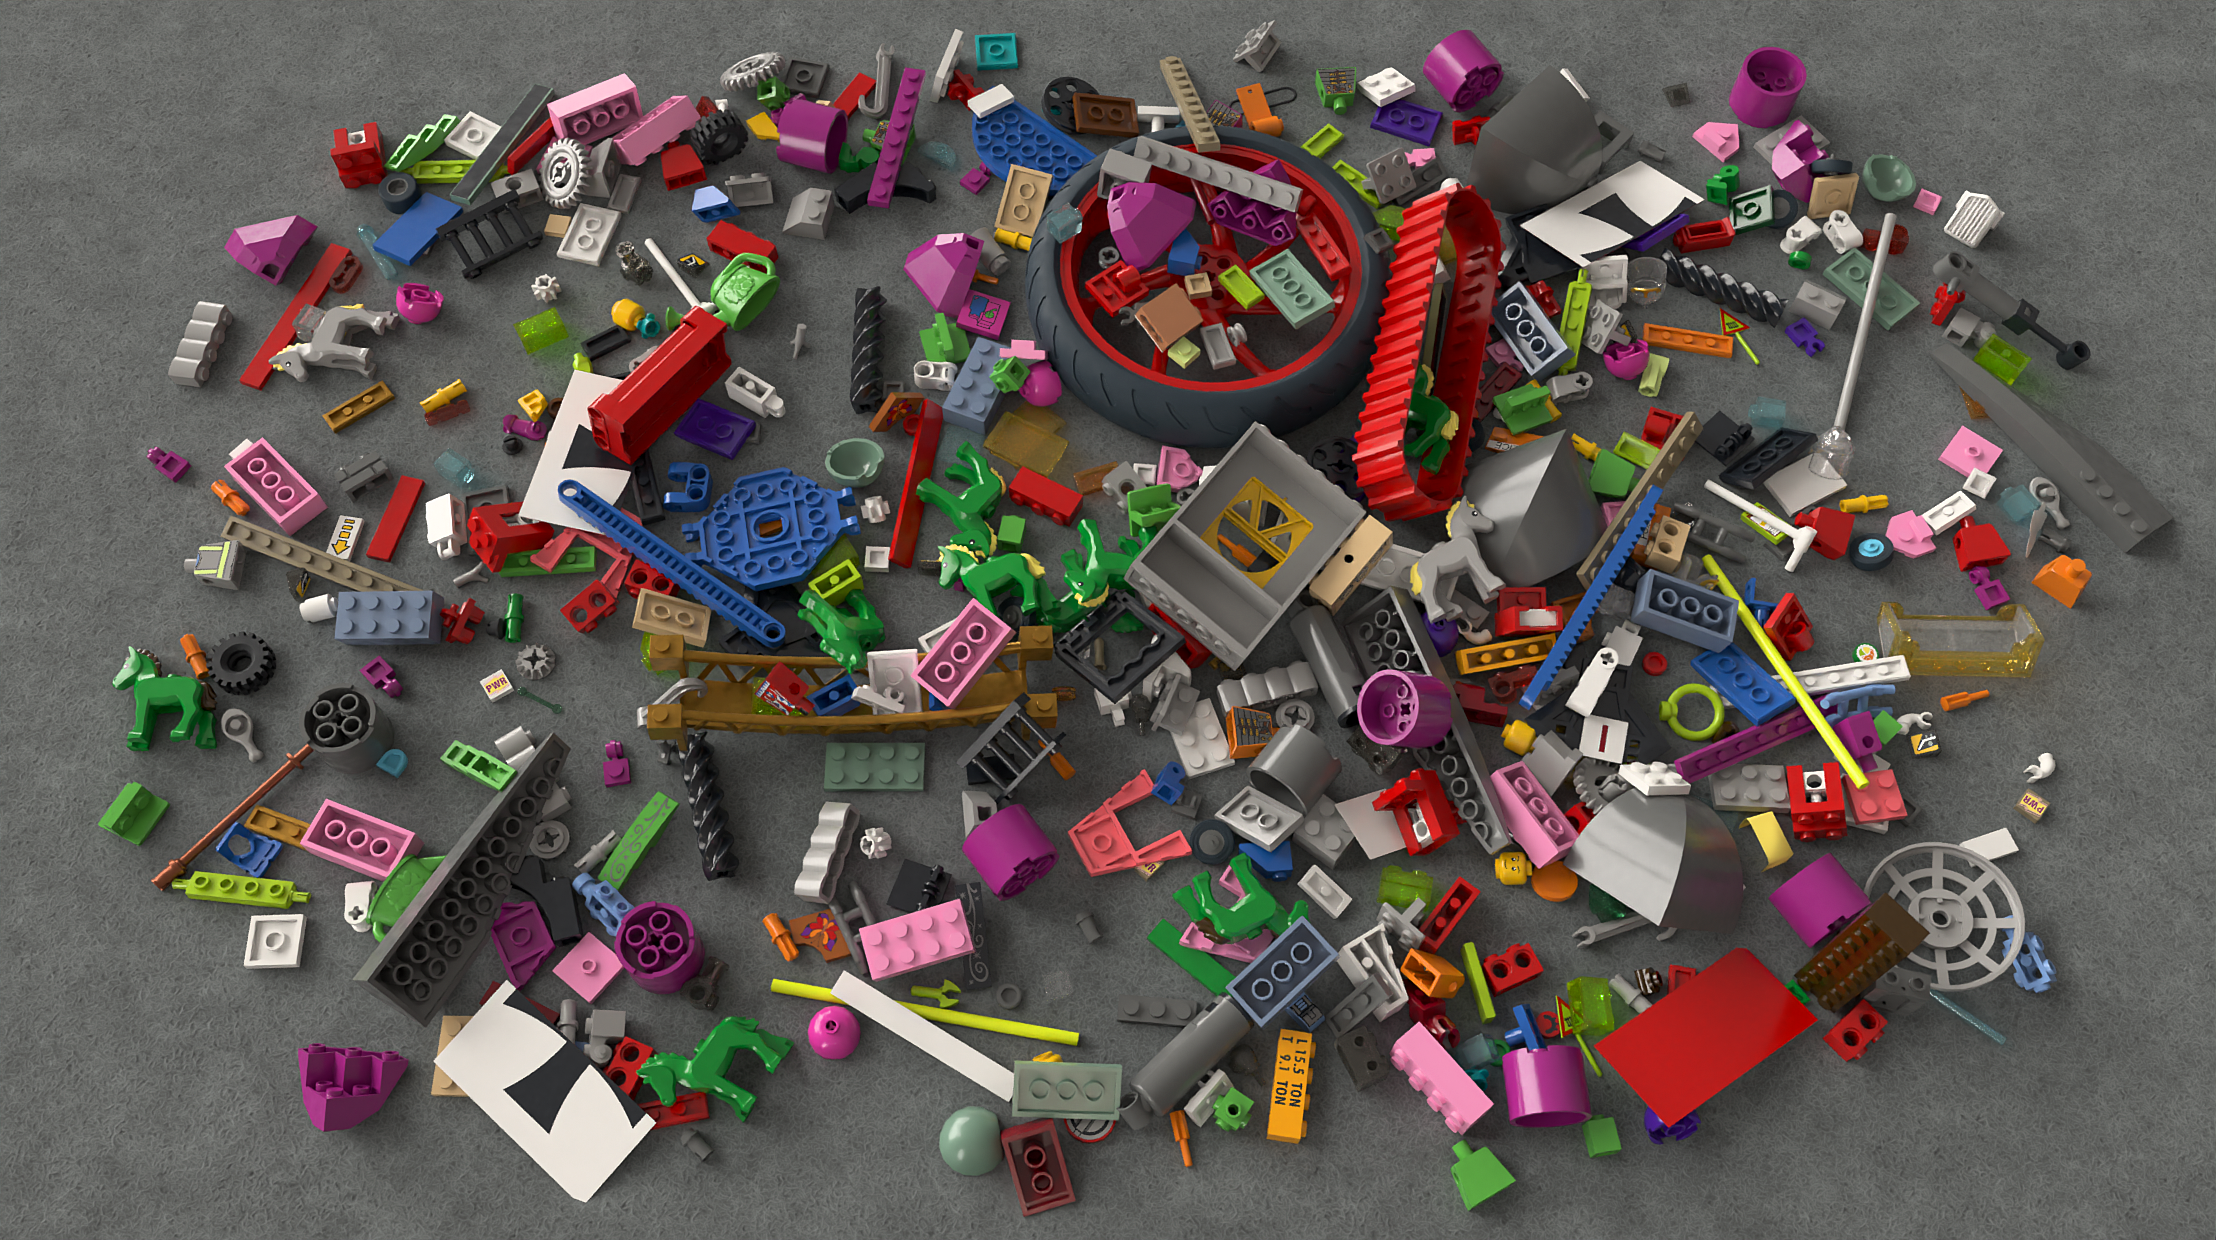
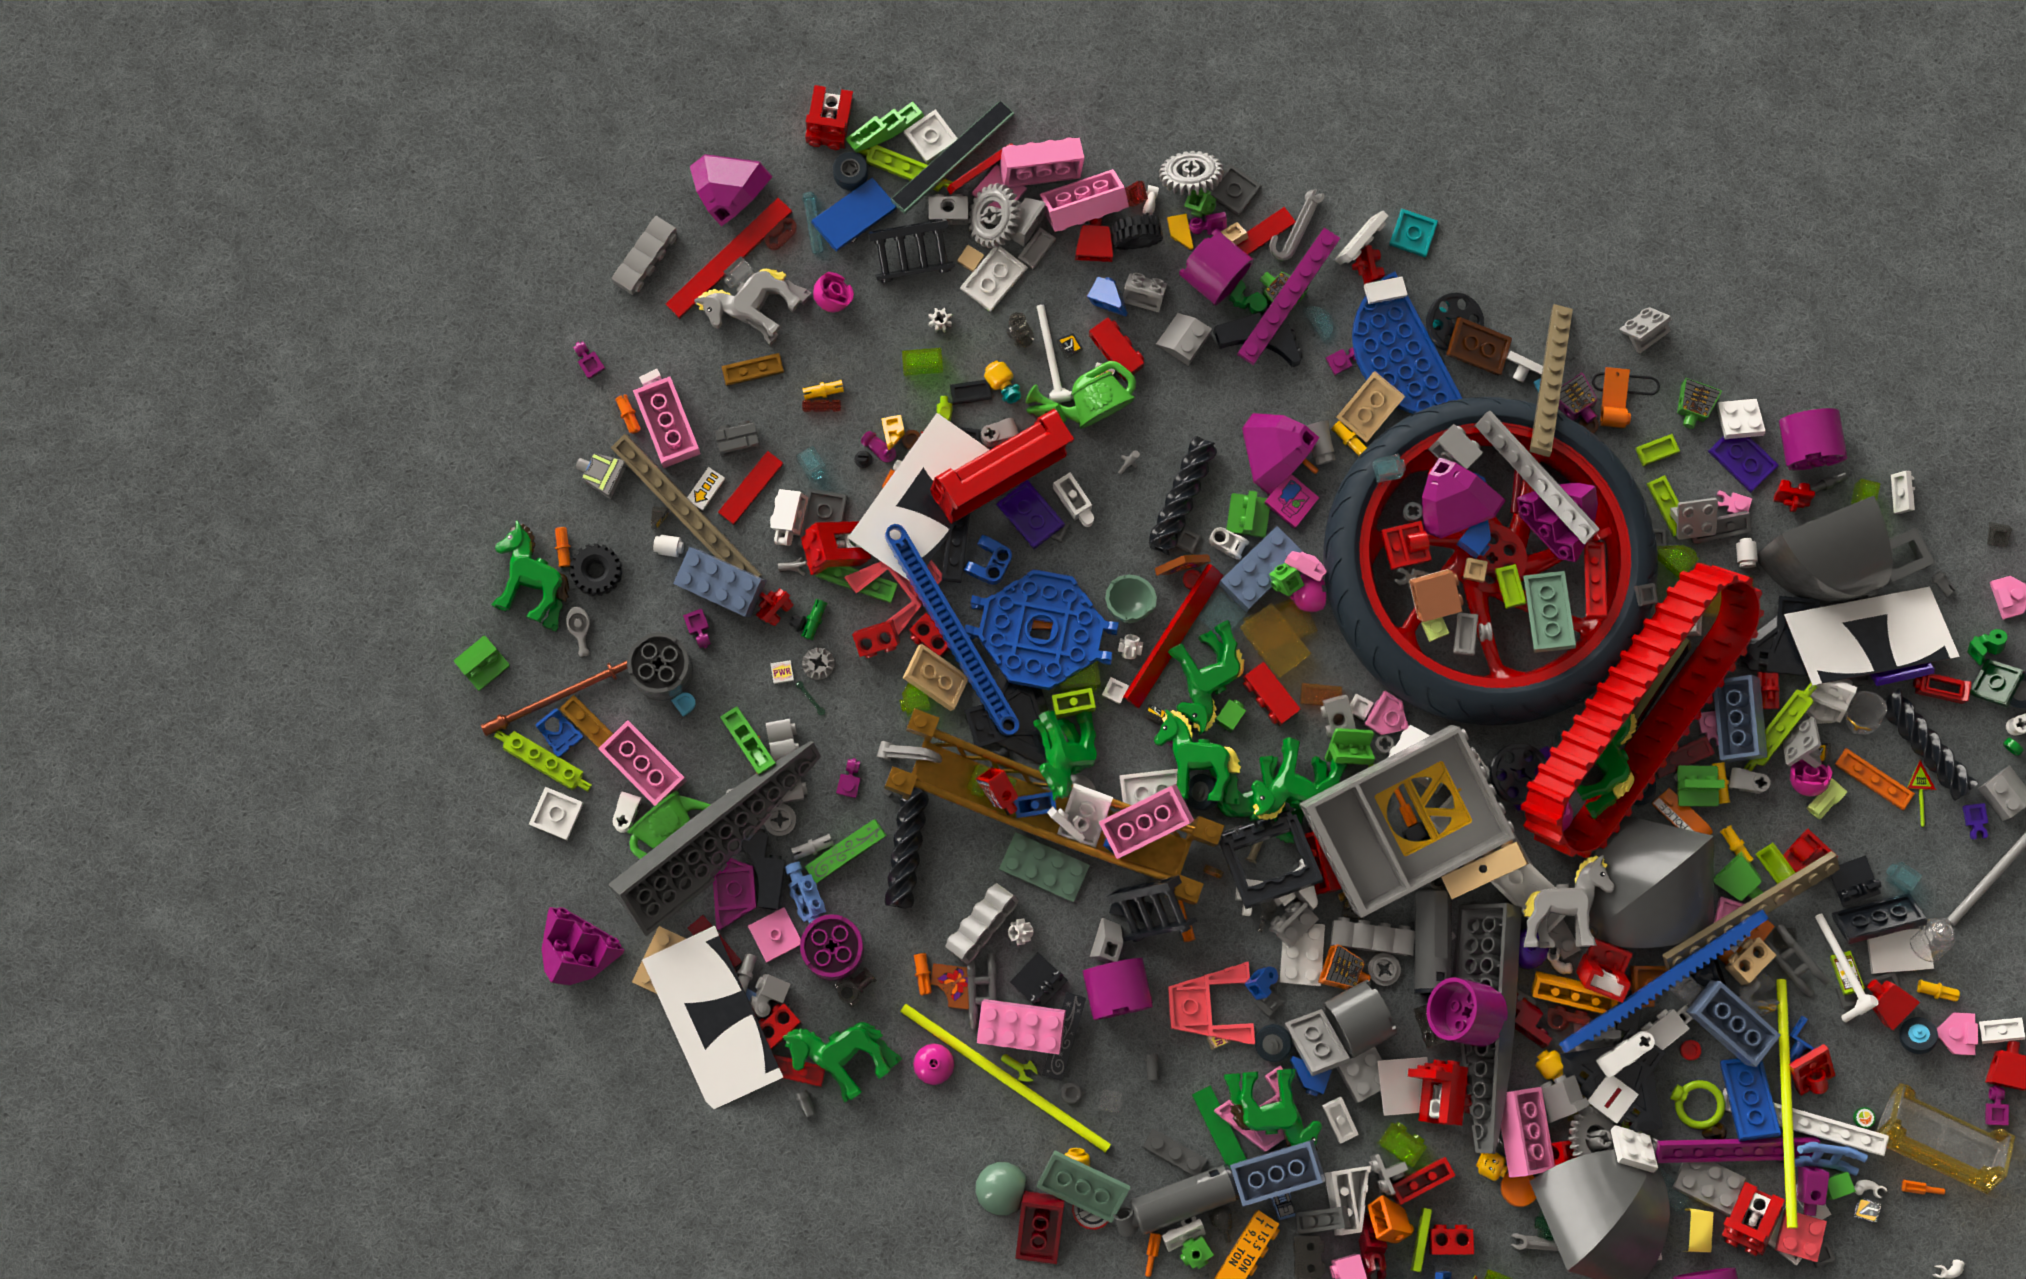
camera: 20 degrees right, 15 degrees up
white tile [830,970,1014,1102] -> none

